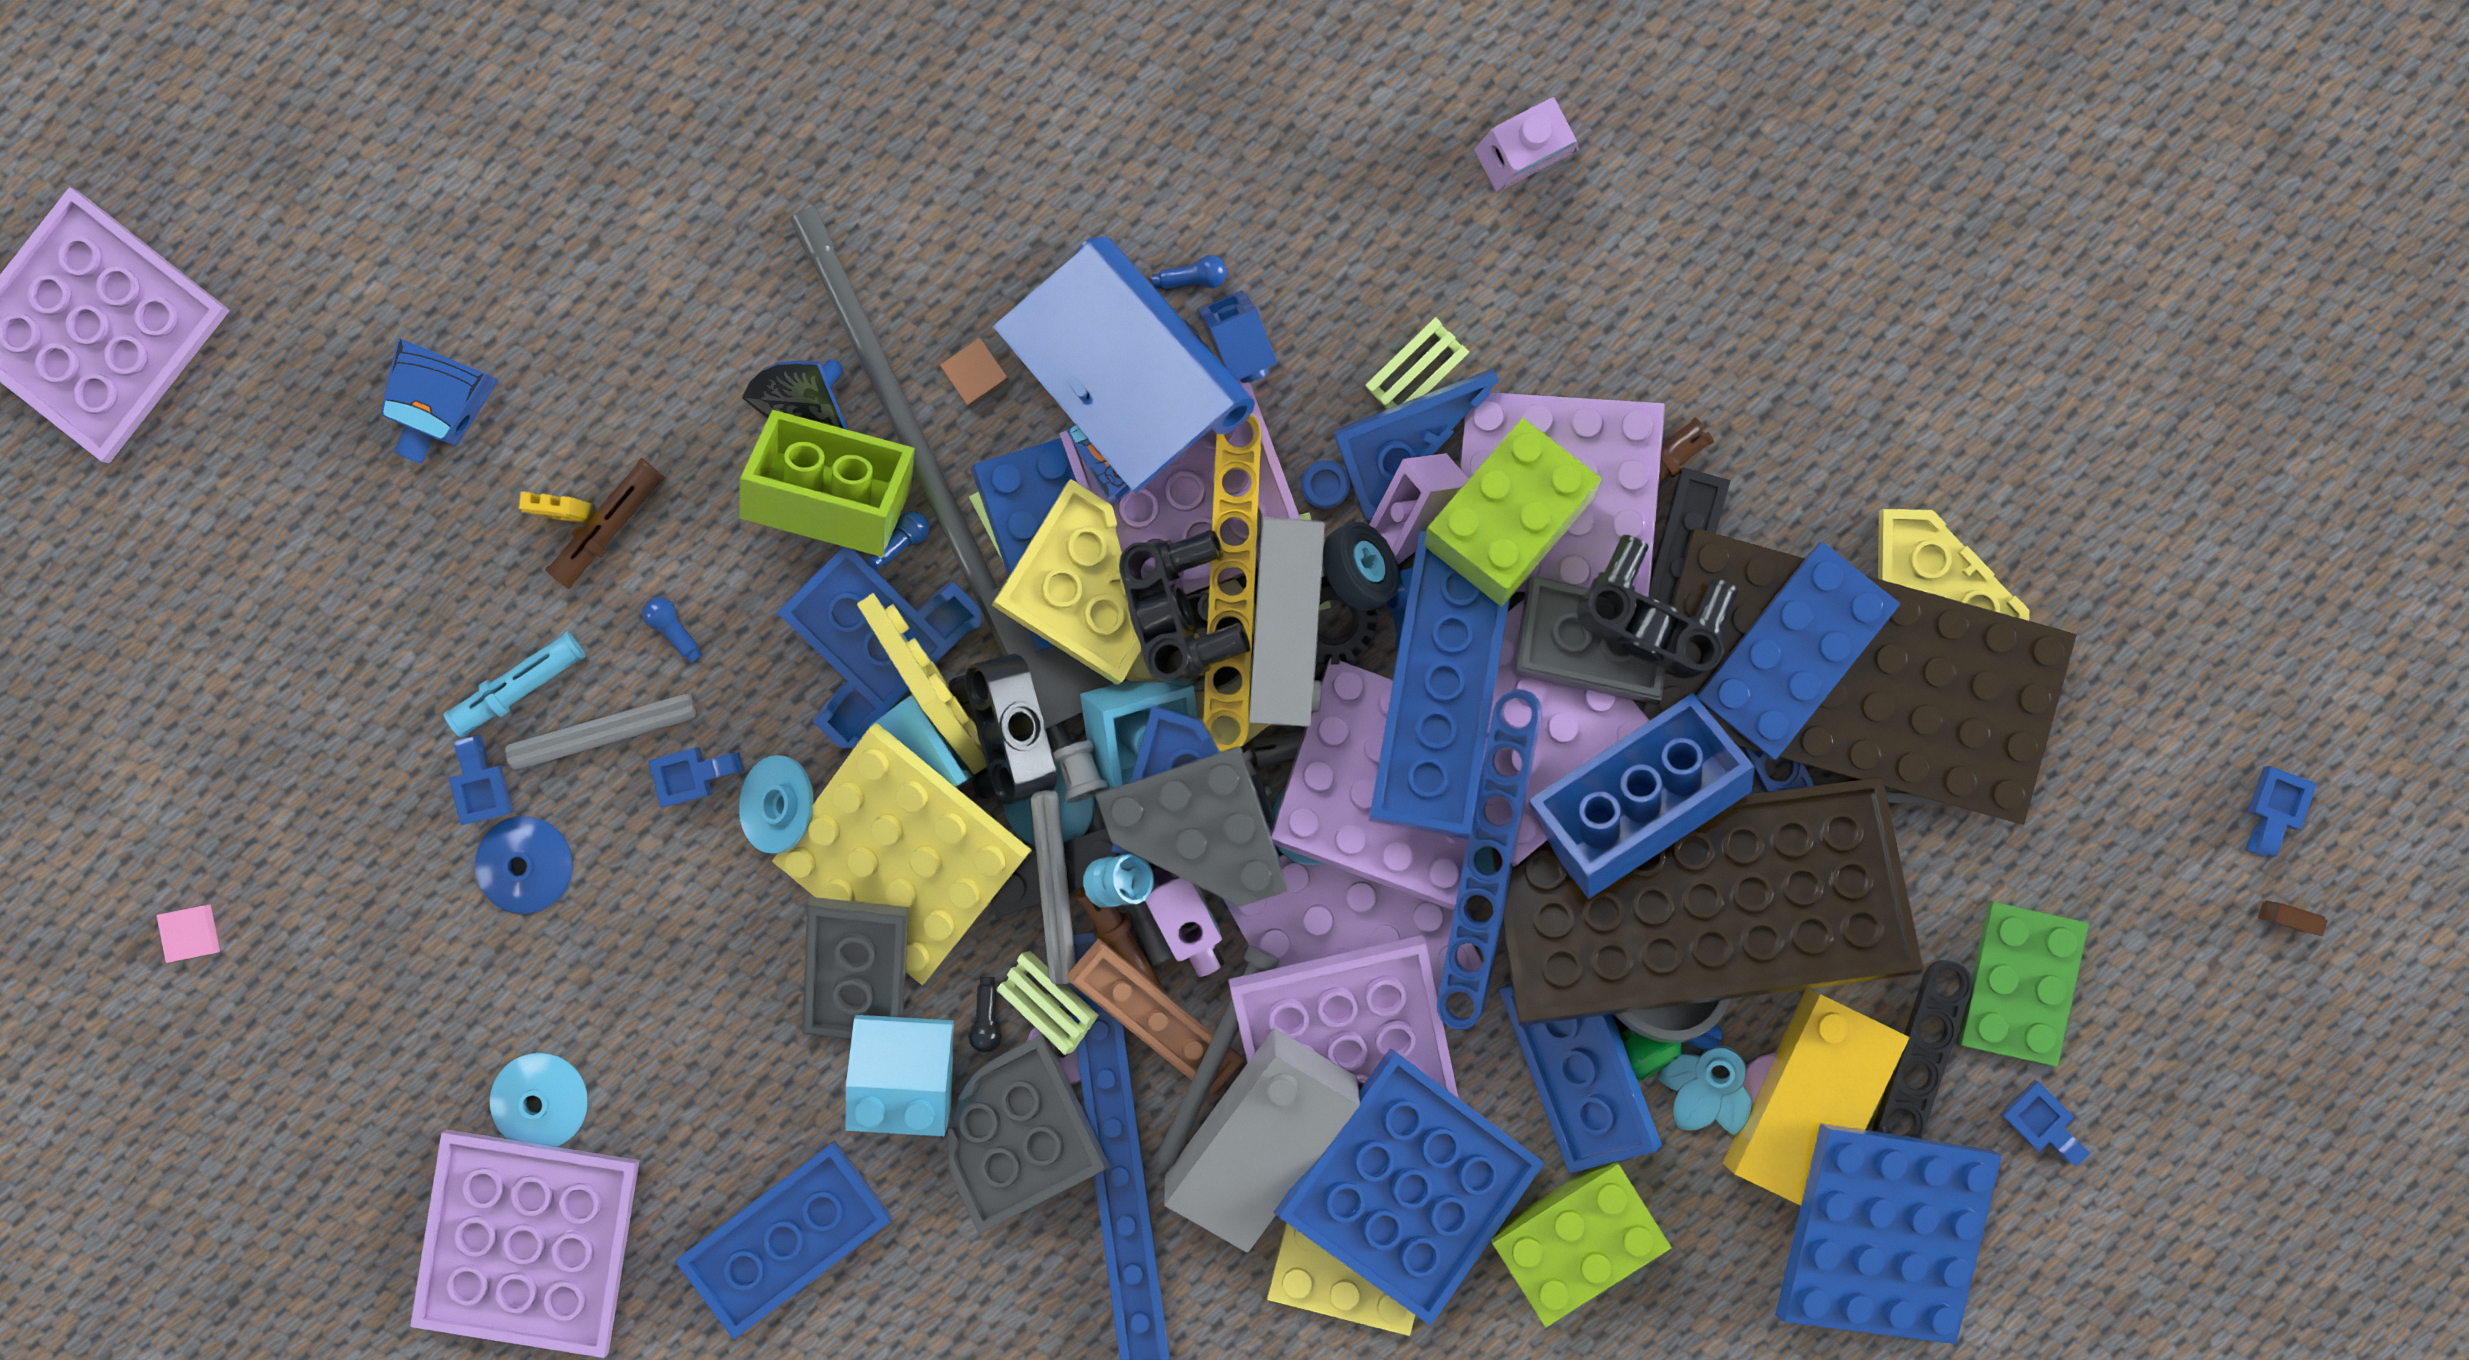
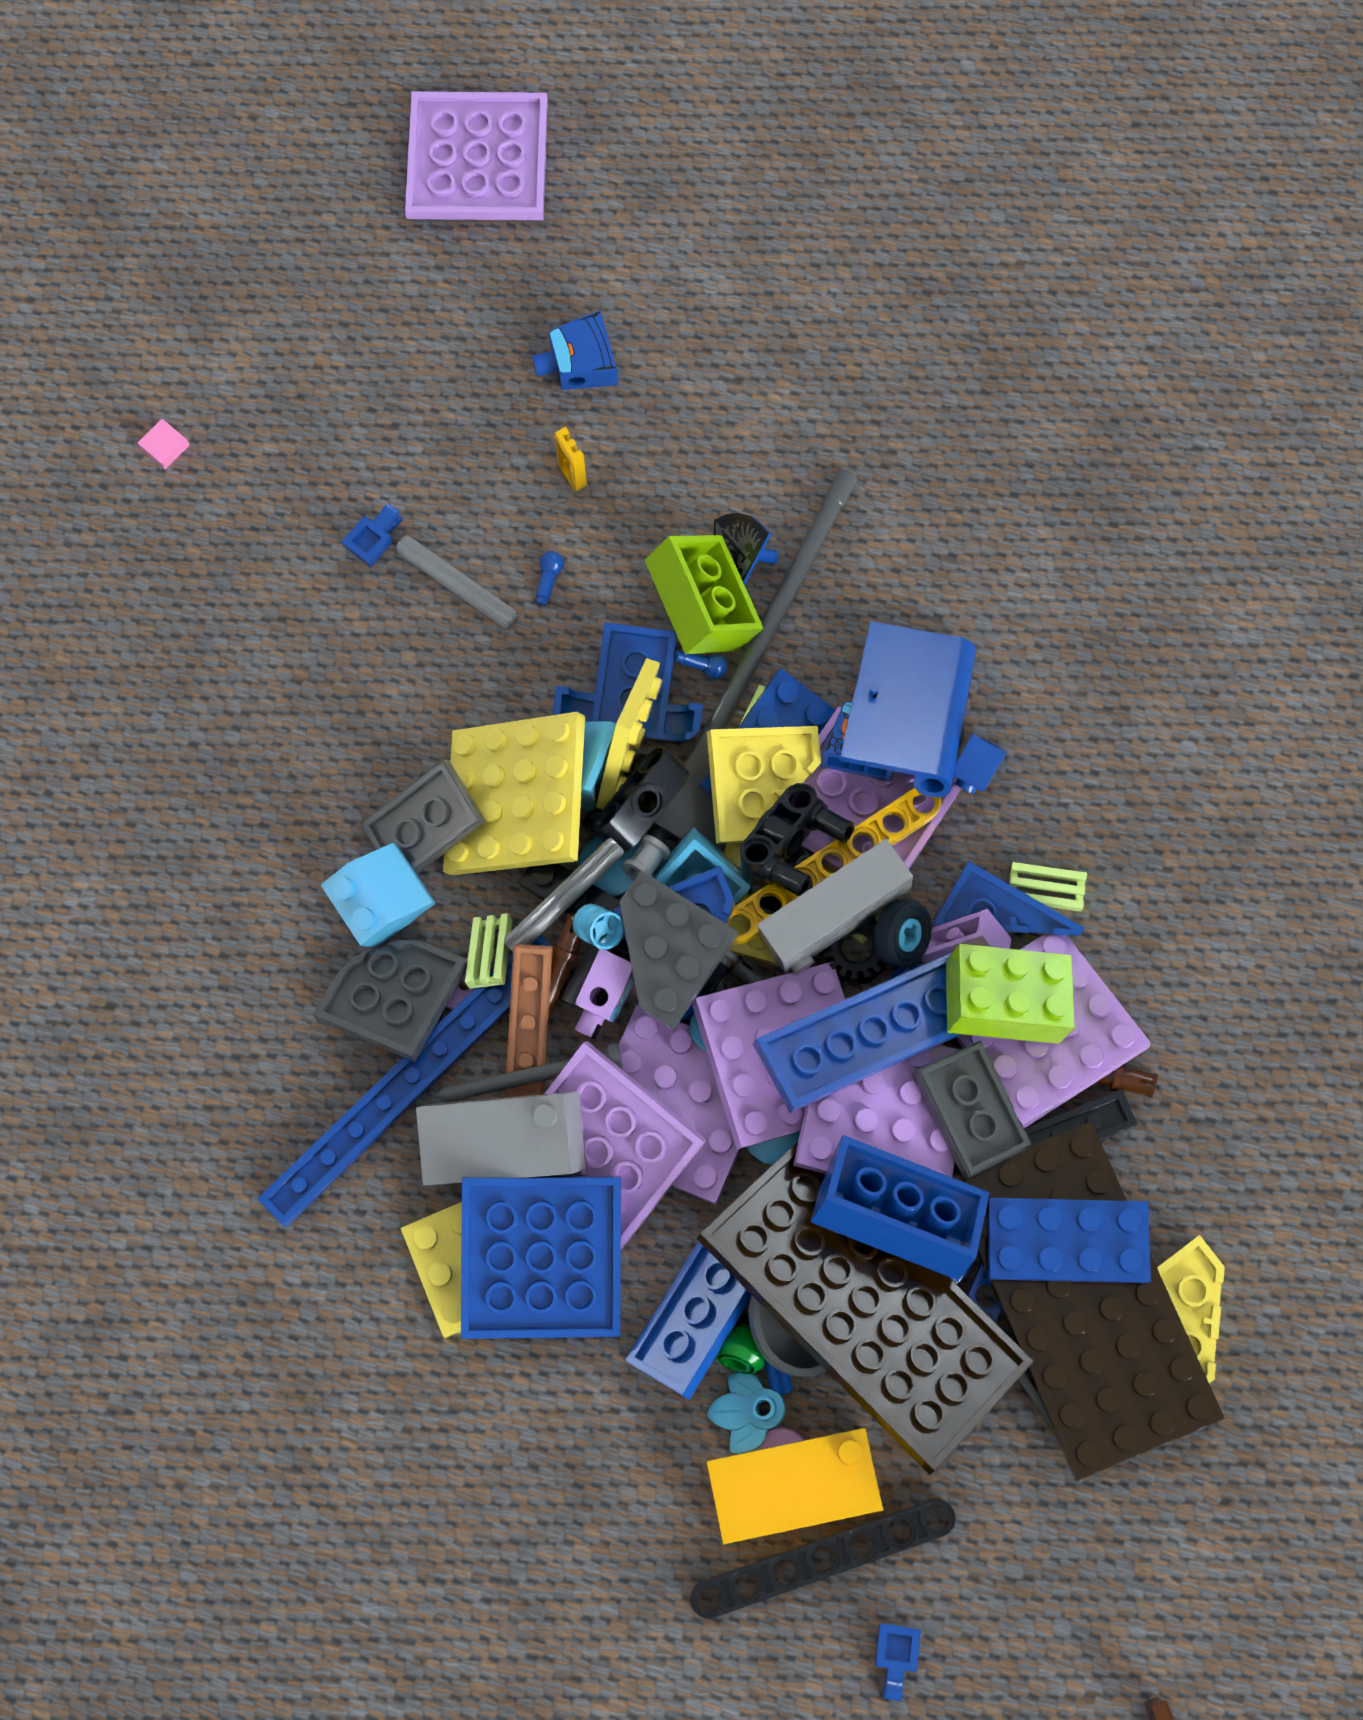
camera: 55 degrees right, 15 degrees down
lavender plate [410,1129,640,1358] -> none
medium azure pin [443,631,586,739] -> none
blue dish [475,816,573,914] -> none
medium azure dish [490,1053,588,1147] -> none
reddish brown pin [545,458,665,589] -> none
blue plate [648,747,744,808] -> none
blue plate [675,1140,893,1340] -> none
medium azure dish [739,755,813,854] -> none
nougat tile [940,338,1009,407] -> none
black piece [968,977,1002,1053] -> none
blue piece [1152,254,1227,289] -> none
blue tile [1301,460,1350,510] -> none
blue beam [1437,689,1542,1030] -> none
lavender torso [1474,97,1579,193] -> none
lime brick [1491,1161,1672,1328] -> none
black piece [1577,535,1739,678] -> none
blue plate [1775,1123,2002,1344] -> none
bright green plate [1958,901,2089,1067] -> none
blue plate [2246,766,2317,857] -> none

